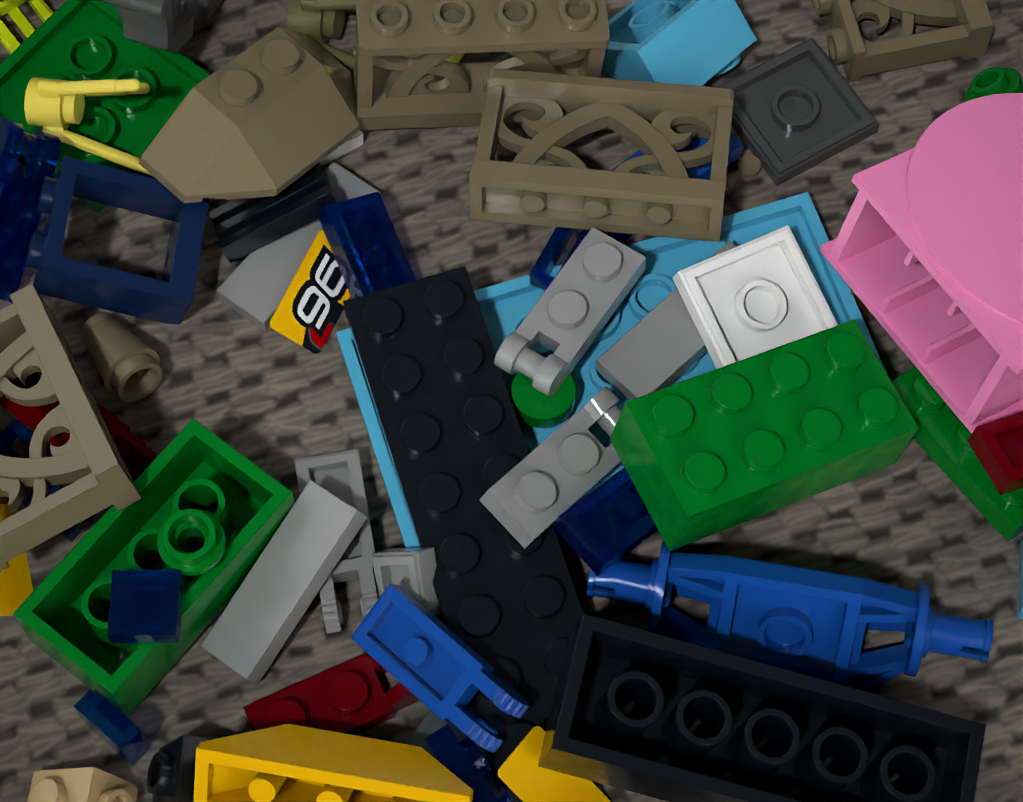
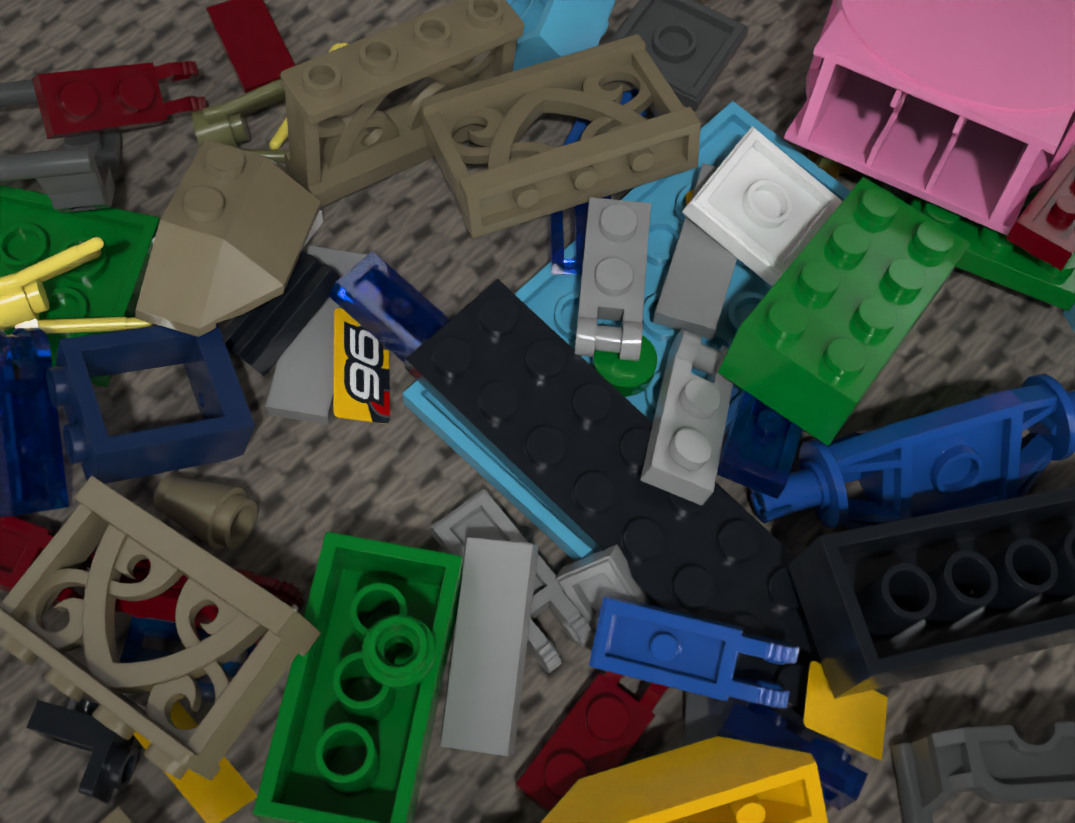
camera: 35 degrees left, 0 degrees up
clear blue tile [107,570,184,643] -> none

